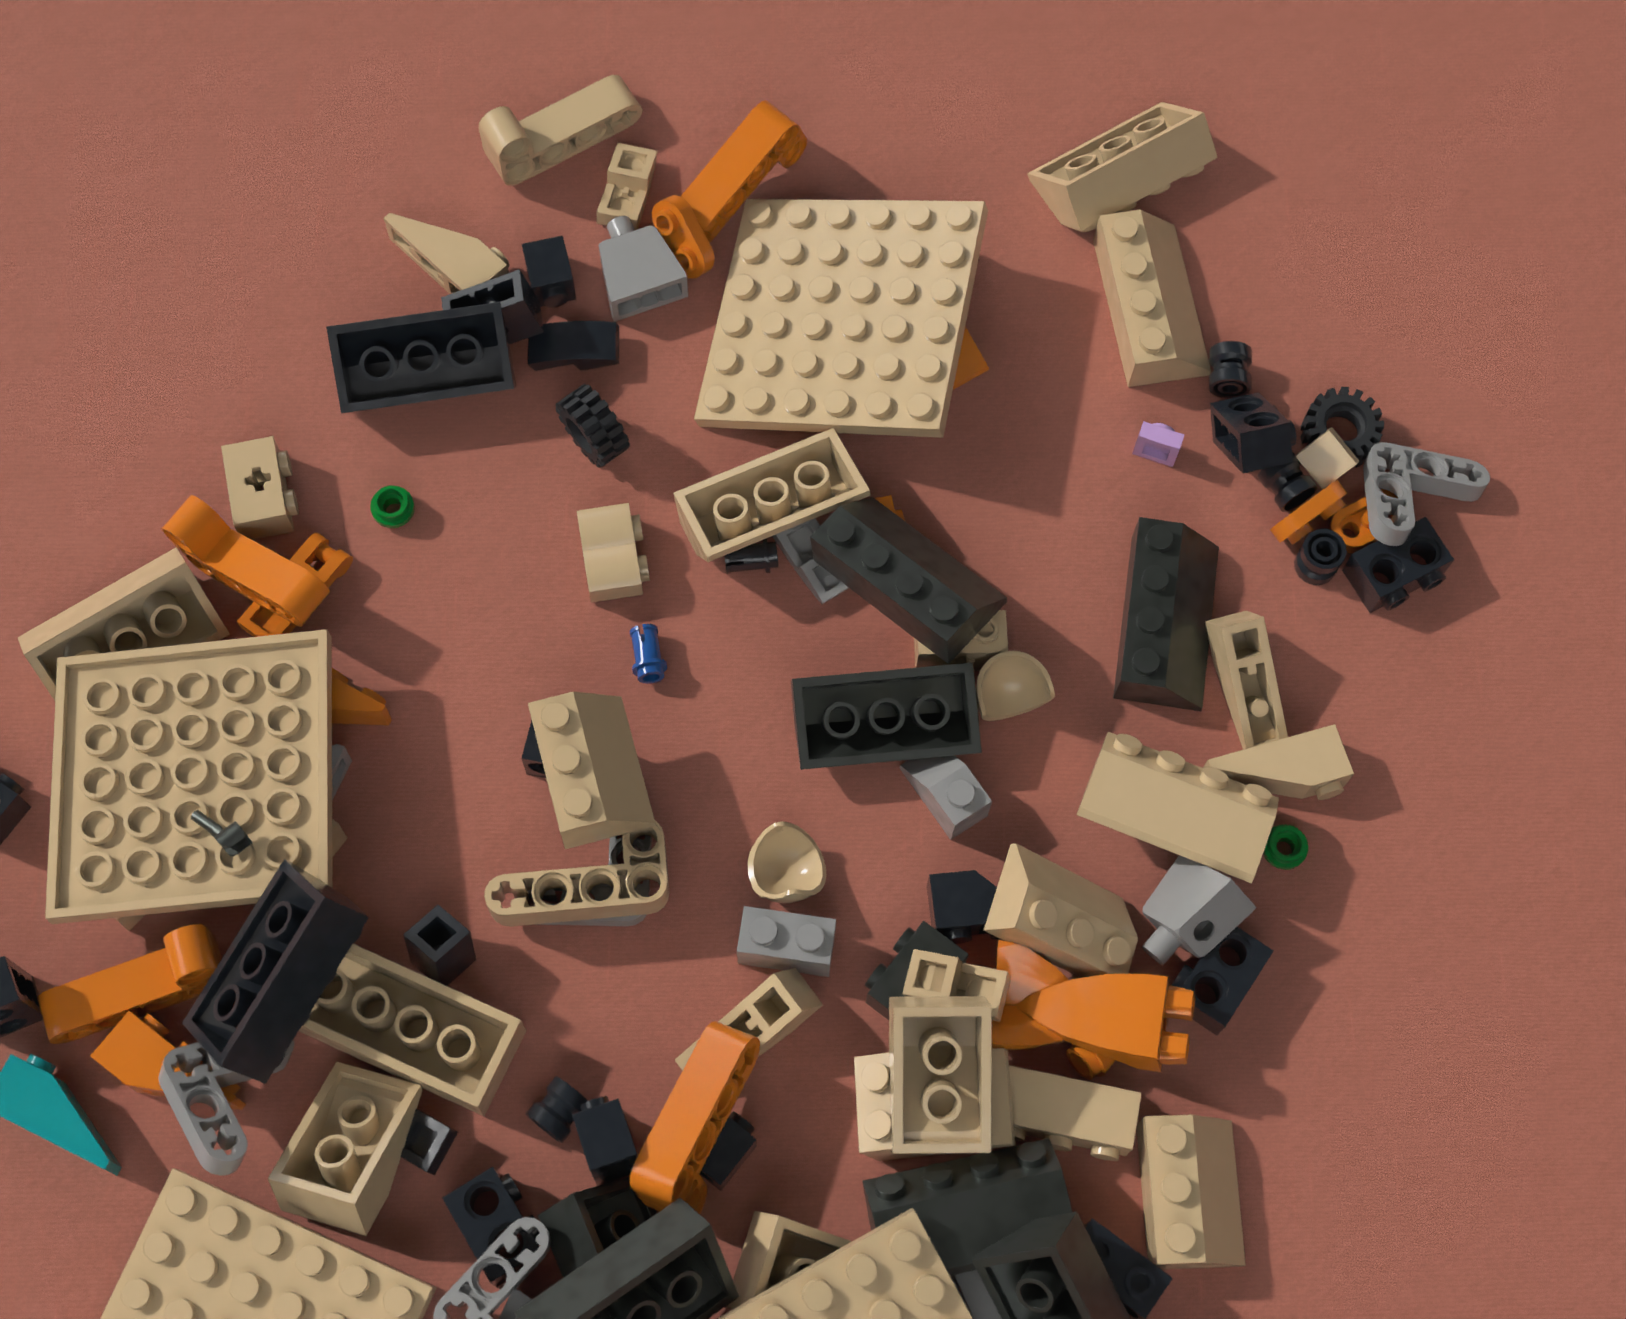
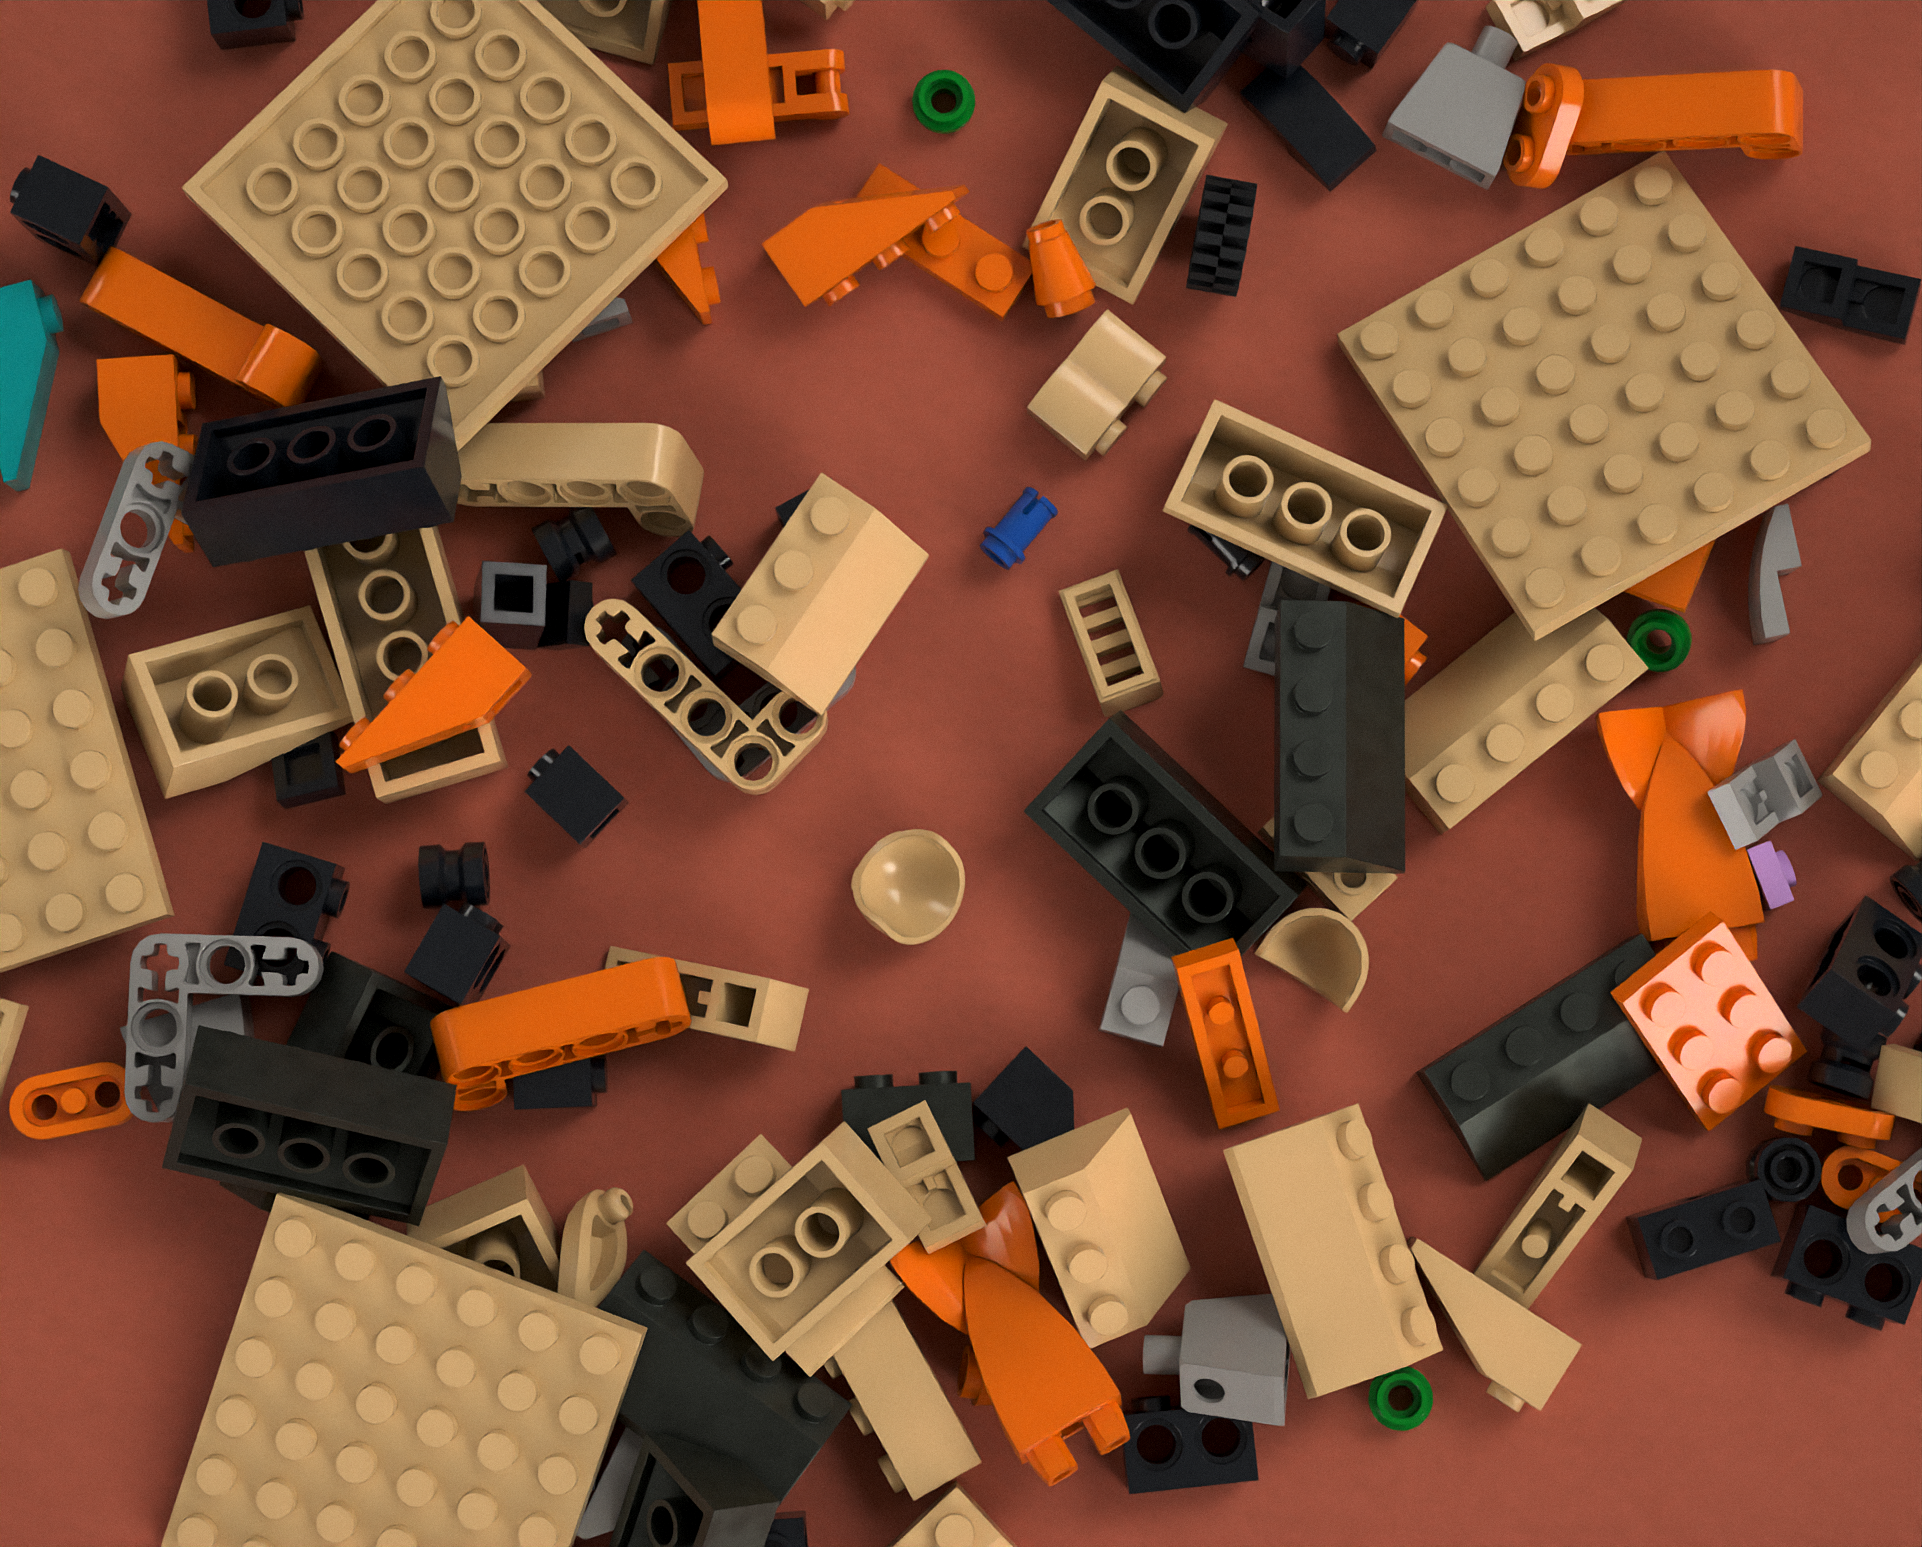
camera: 50 degrees right, 15 degrees up
pearl dark grey hand [191,810,252,856] -> none
light grey brick [737,906,836,977] -> none
none -> orange slope [336,616,532,774]
none -> tan beam [457,423,704,537]
none -> black brick [524,745,629,848]
none -> black wheel [531,507,617,582]
none -> black plate [537,580,594,651]
none -> tan arm [557,1187,633,1307]
none -> black brick [631,530,742,682]
none -> orange slope [761,184,970,307]
none -> orange plate [857,163,1033,322]
none -> tan slope [1022,66,1228,305]
none -> orange cone [1026,219,1096,318]
none -> tan slope [1059,569,1164,717]
none -> orange plate [1171,938,1280,1130]
none -> tan slope [1405,608,1649,834]
none -> orange hips [1595,689,1765,962]
none -> plate [1610,911,1807,1132]
none -> black brick [1625,1178,1781,1280]
none -> green plate [1627,609,1692,672]
none -> light grey slope [1707,739,1823,850]
none -> light grey slope [1748,504,1802,646]
none -> black slope [1780,246,1921,345]

